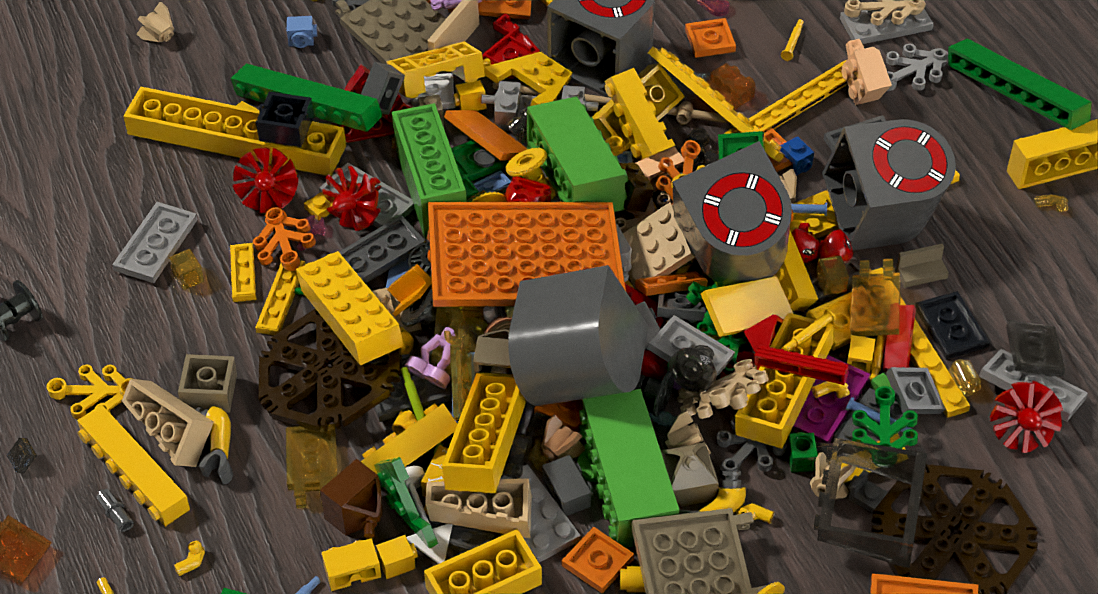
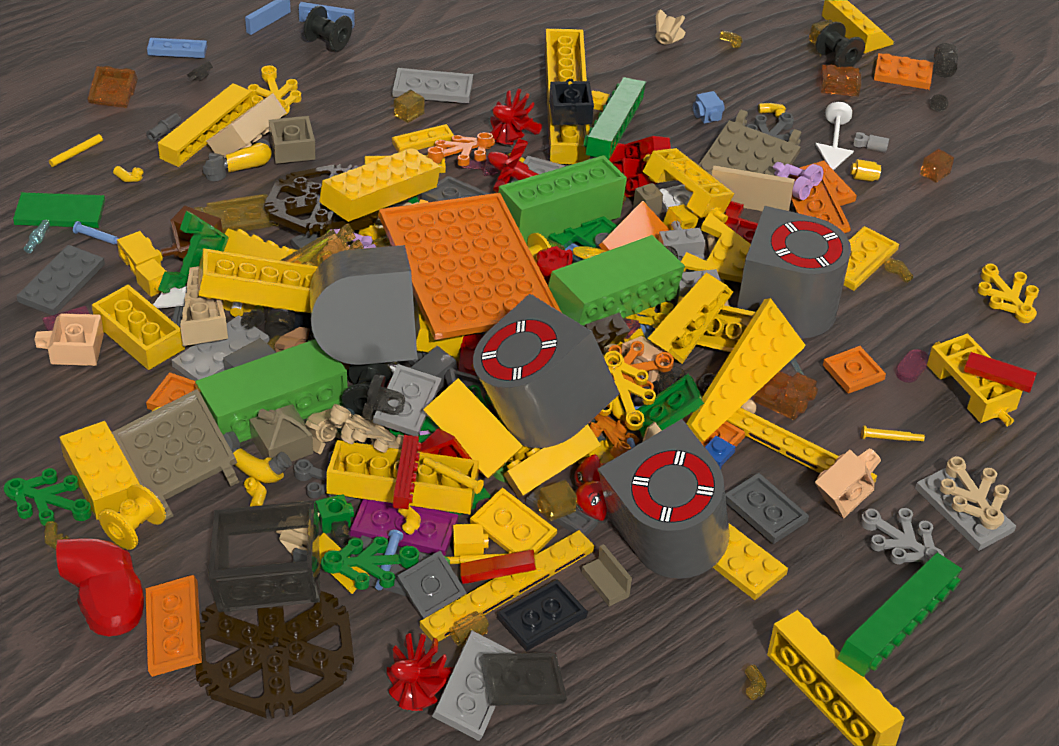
camera: 70 degrees right, 5 degrees down
dark grey brick [361,61,405,115] -> none
clear yellow tile [850,259,901,336] -> none

